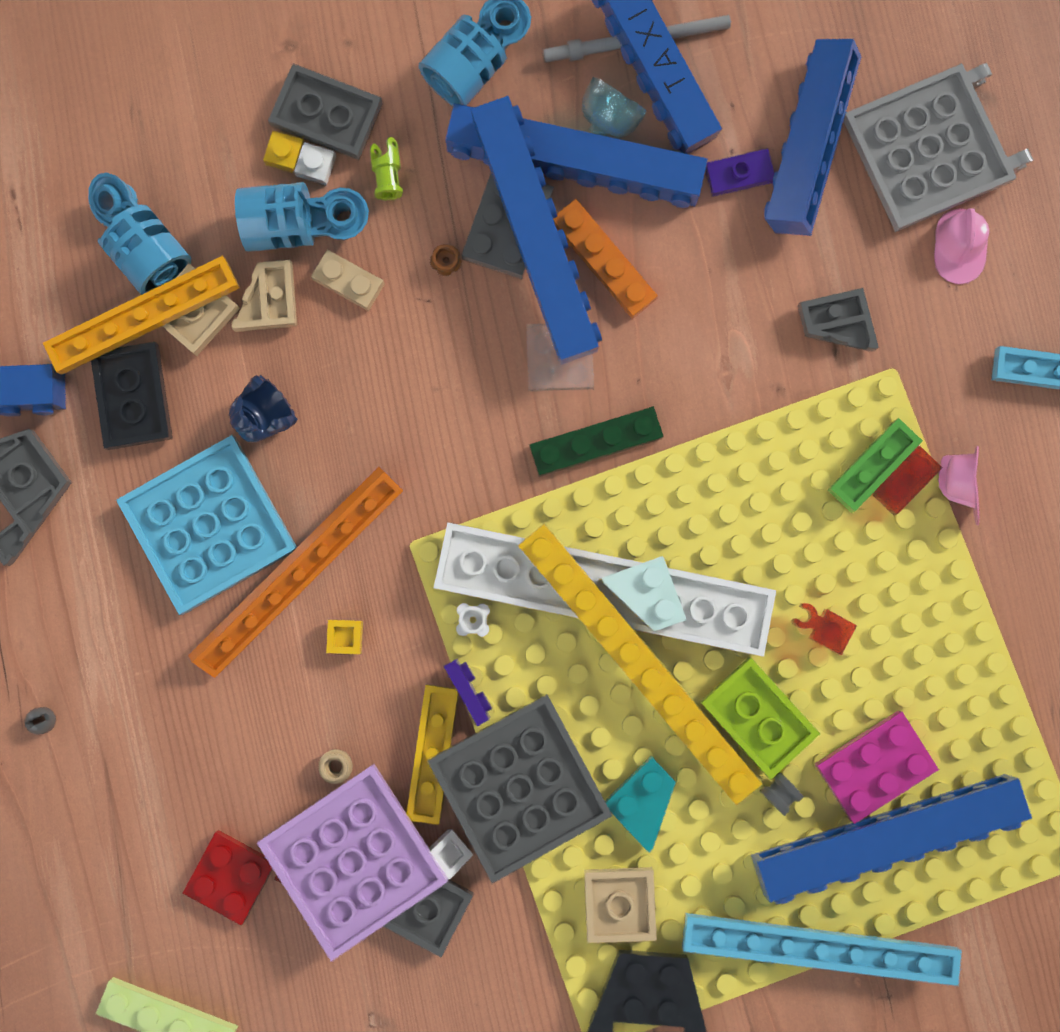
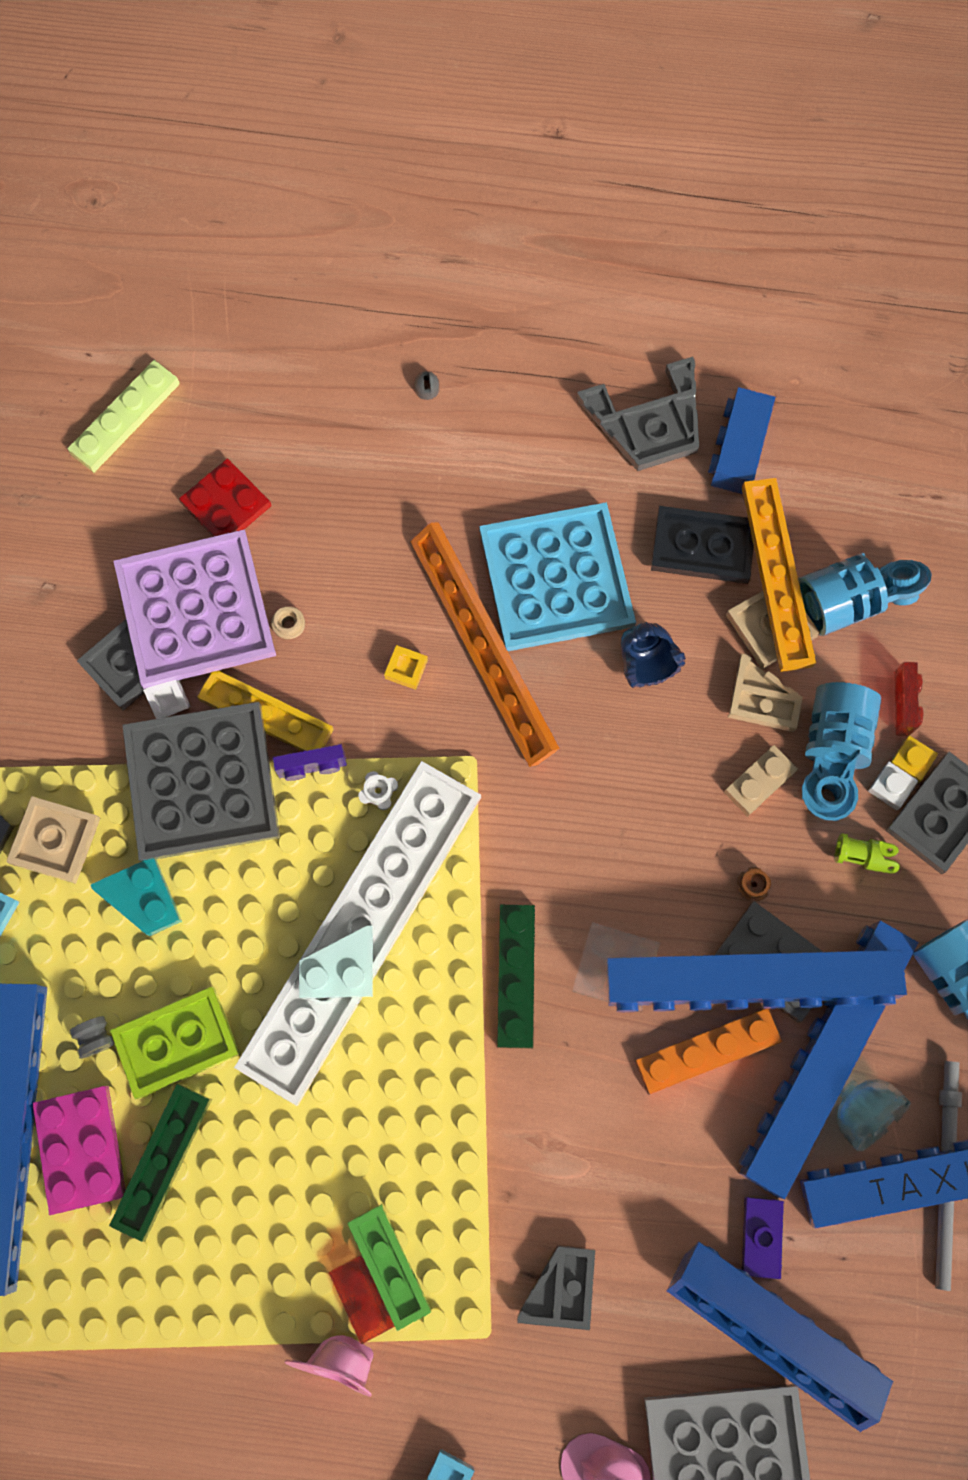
camera: 110 degrees right, 10 degrees down
yellow plate [518,523,762,805] -> none
clear red plate [791,603,857,655] -> none
none -> dark green plate [109,1084,212,1242]
none -> clear red plate [894,662,924,736]

